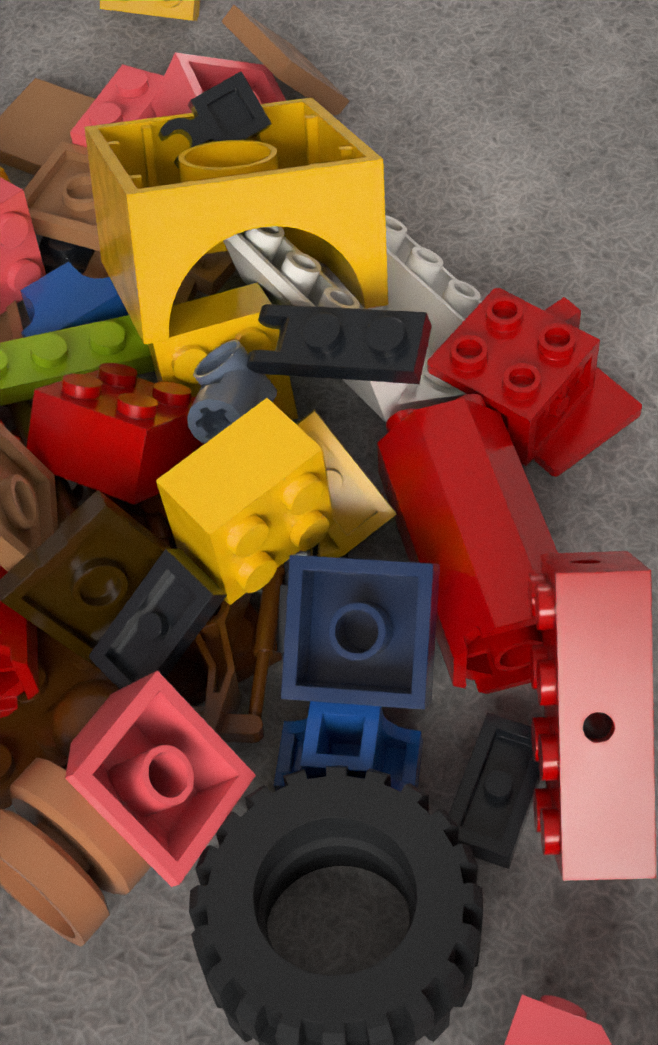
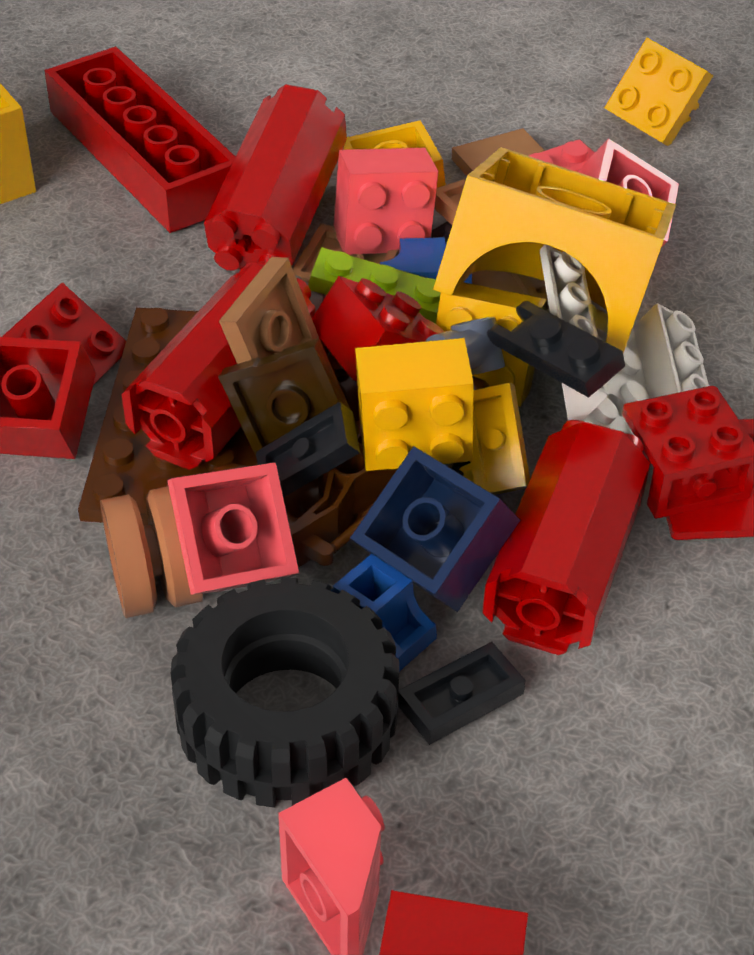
camera: 30 degrees right, 10 degrees down
black plate [158,71,272,168] -> none
medium nougat tile [221,5,350,116] -> none
brick [528,551,656,881] -> none

